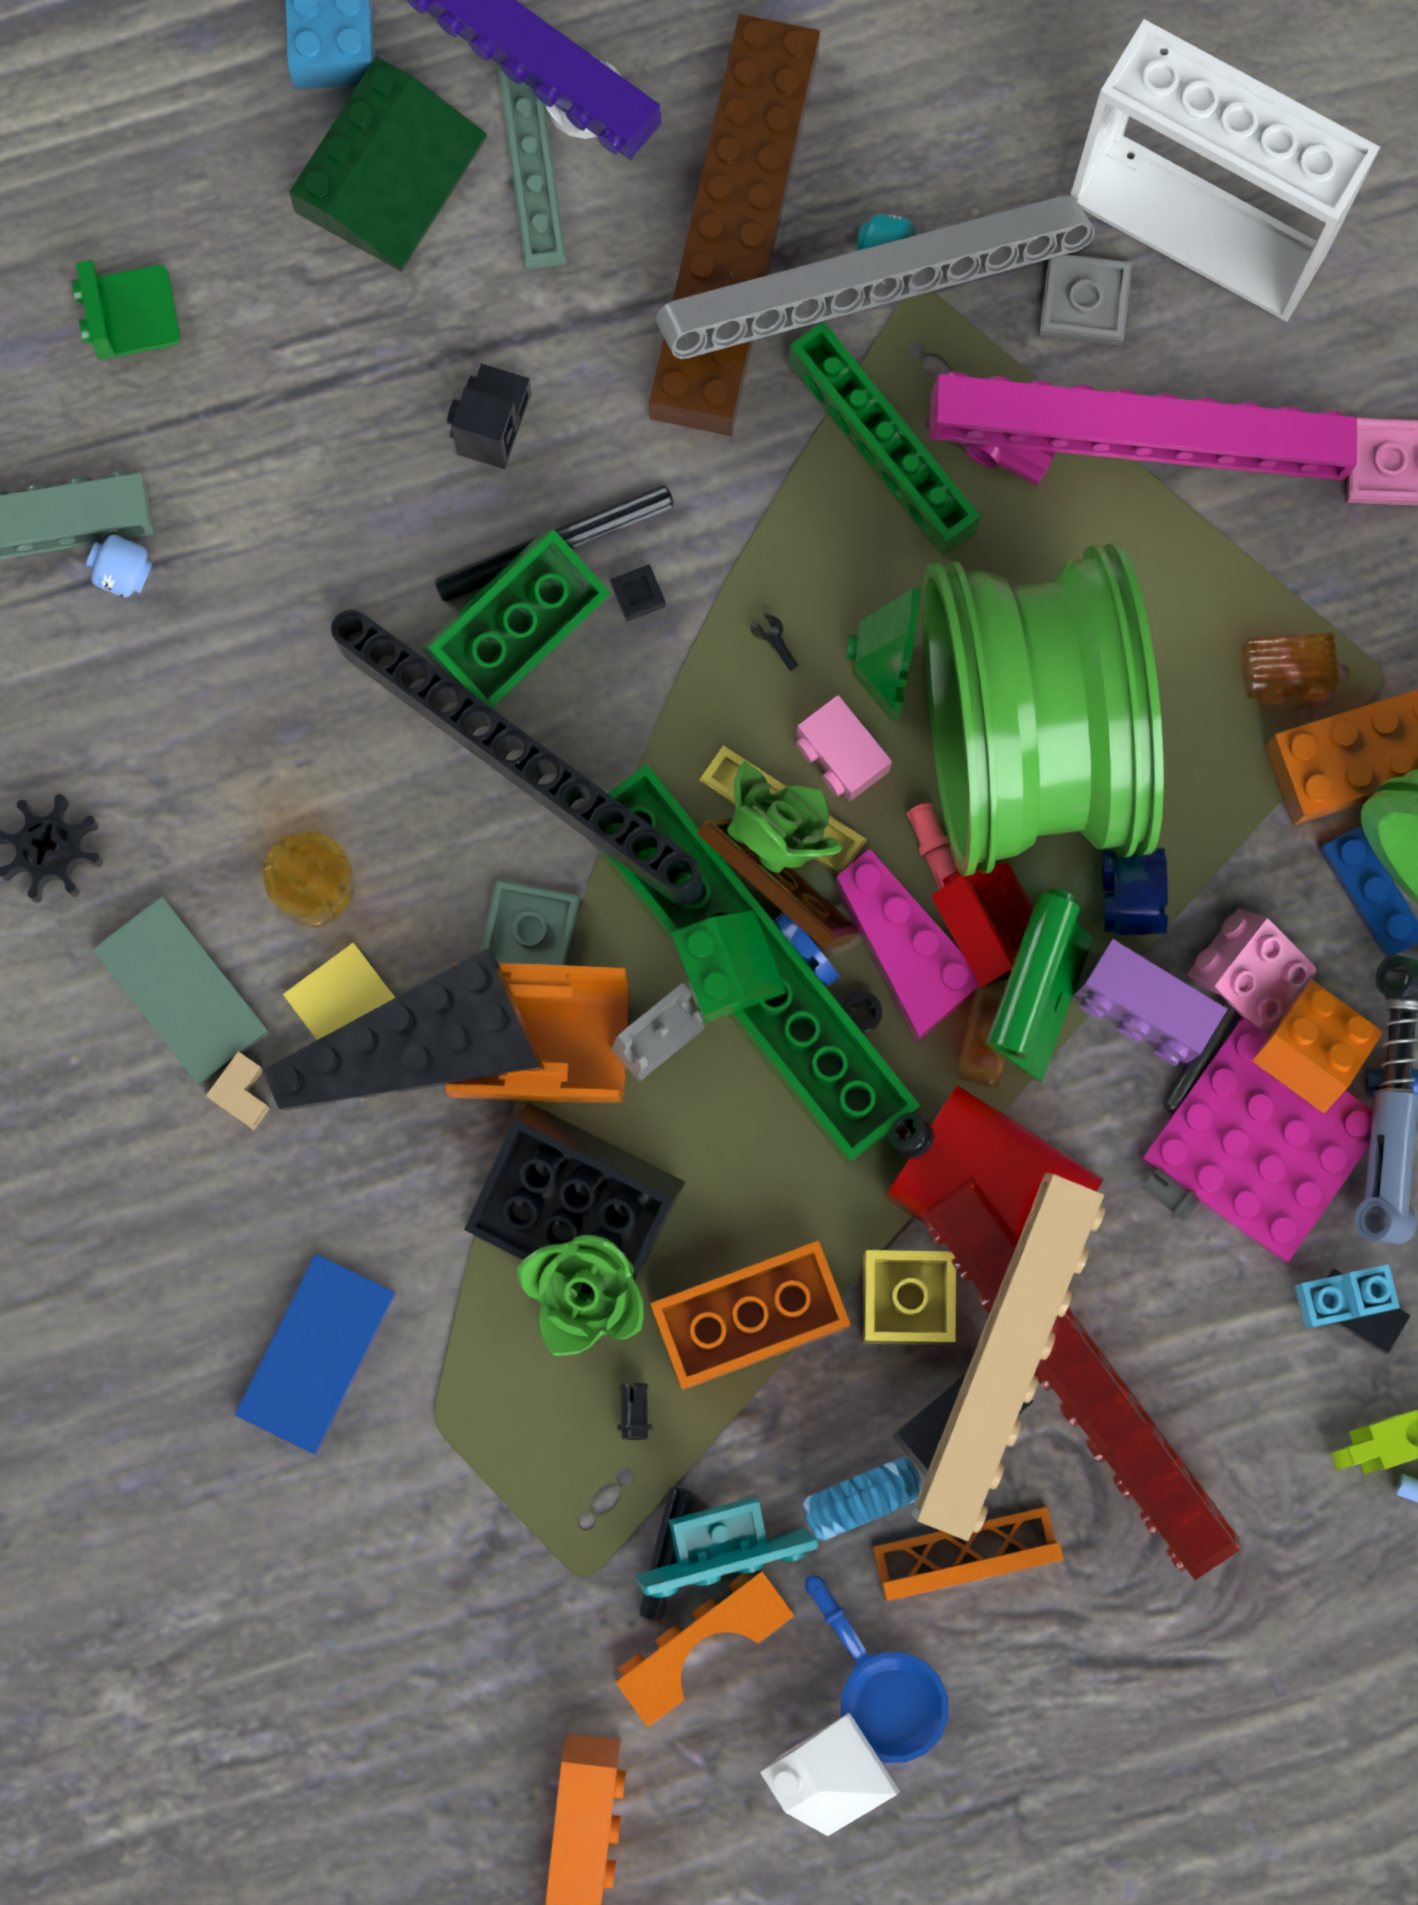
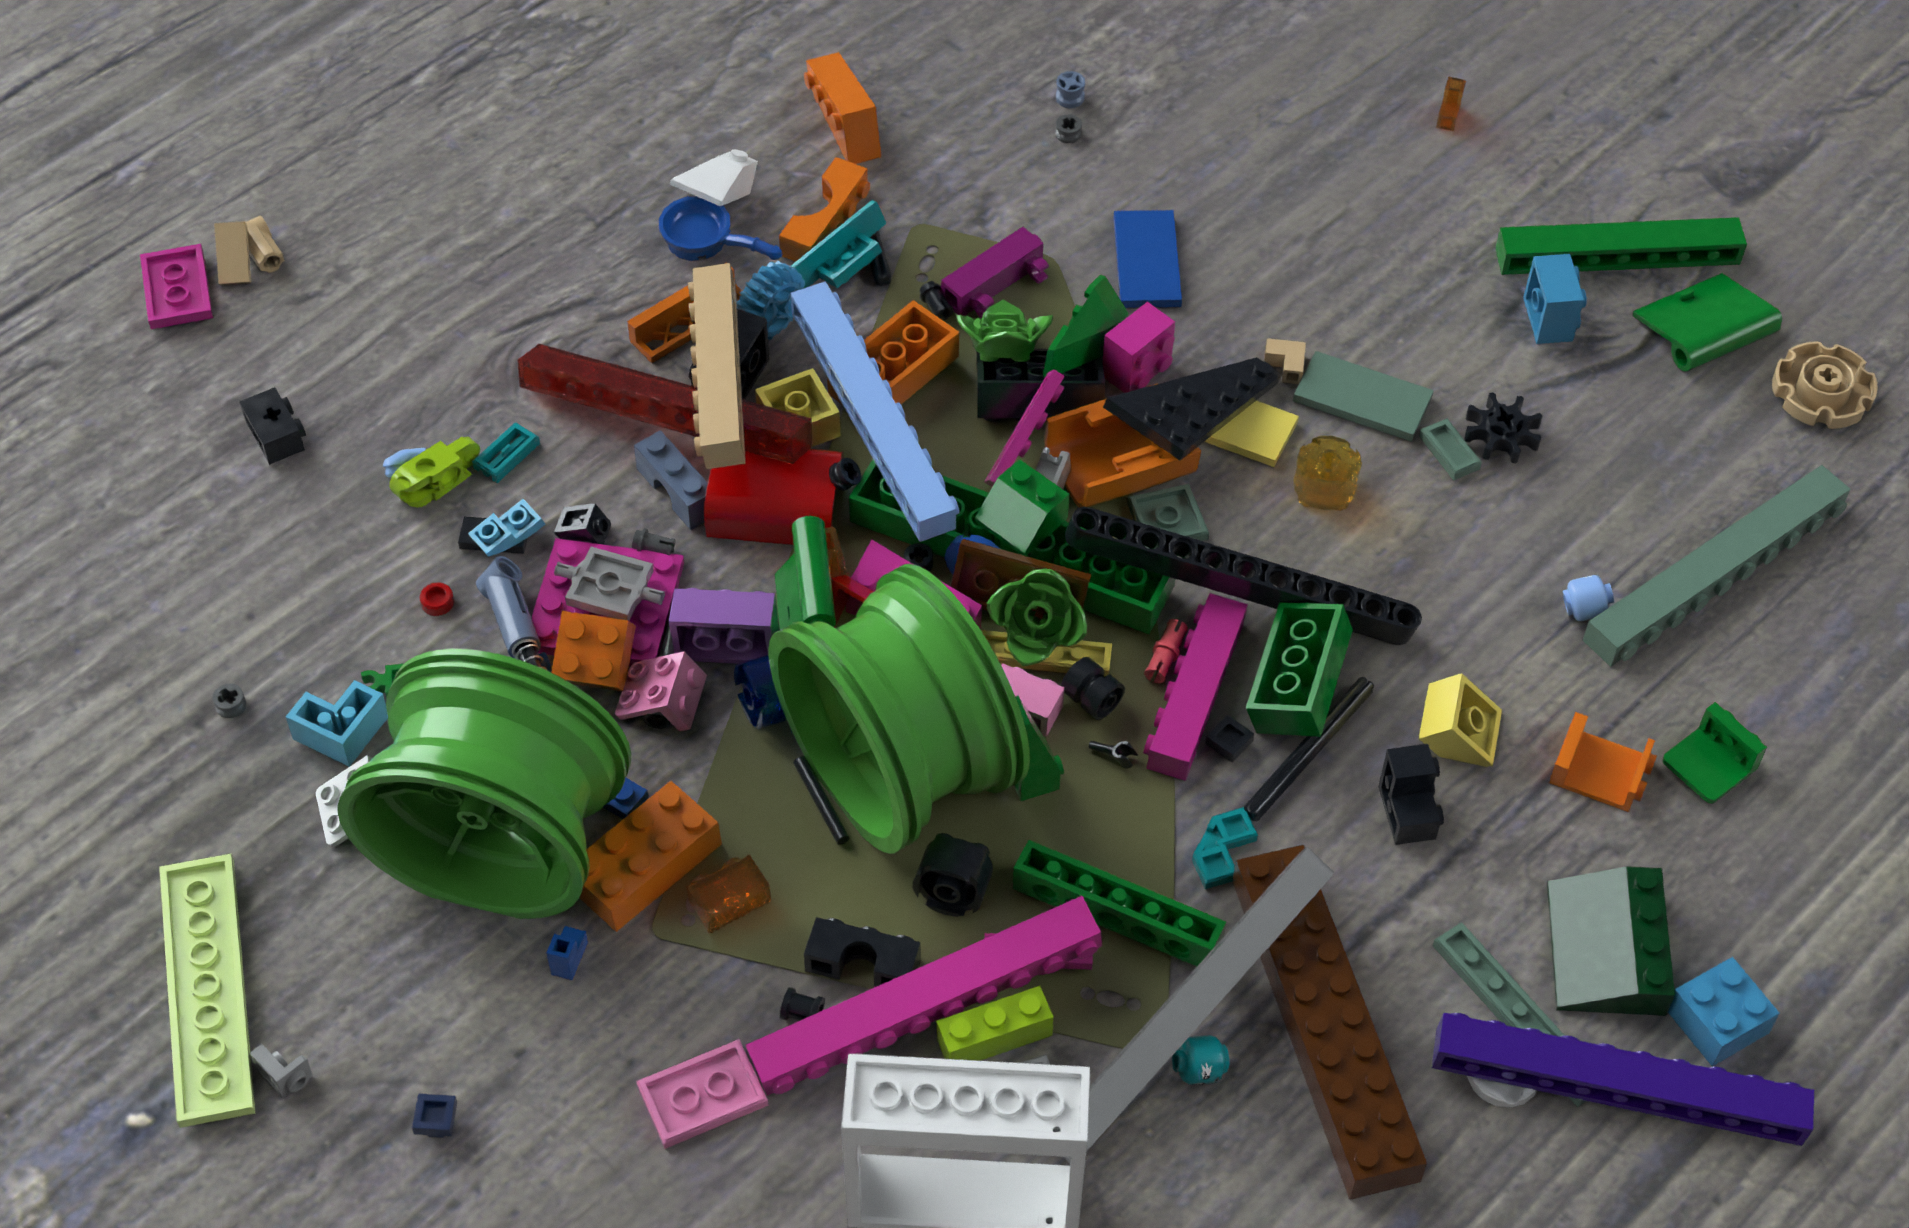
camera: 155 degrees right, 25 degrees down
none -> teal tile [472,422,540,483]
none -> black bracket [554,503,611,545]
none -> light grey plate [554,547,665,621]
none -> sand blue arch [634,430,708,530]
none -> black bush [780,987,825,1021]
none -> light blue brick [791,281,959,542]
none -> black arch [804,917,921,988]
none -> black brick [912,833,993,917]
none -> lime brick [936,986,1054,1061]
none -> magenta brick [941,227,1049,319]
none -> dark pink plate [984,370,1065,487]
none -> green wedge [1043,275,1129,377]
none -> dark grey bush [1055,114,1082,143]
none -> sand blue wheel [1056,71,1085,108]
none -> black wheel [1061,657,1125,720]
none -> dark pink brick [1103,302,1175,393]
none -> dark pink brick [1143,593,1248,781]
none -> coral pin [1144,619,1188,684]
none -> teal tile [1192,807,1258,890]
none -> sand green tile [1419,419,1482,481]
none -> light yellow slope [1419,673,1502,767]
none -> orange panel [1549,712,1657,812]

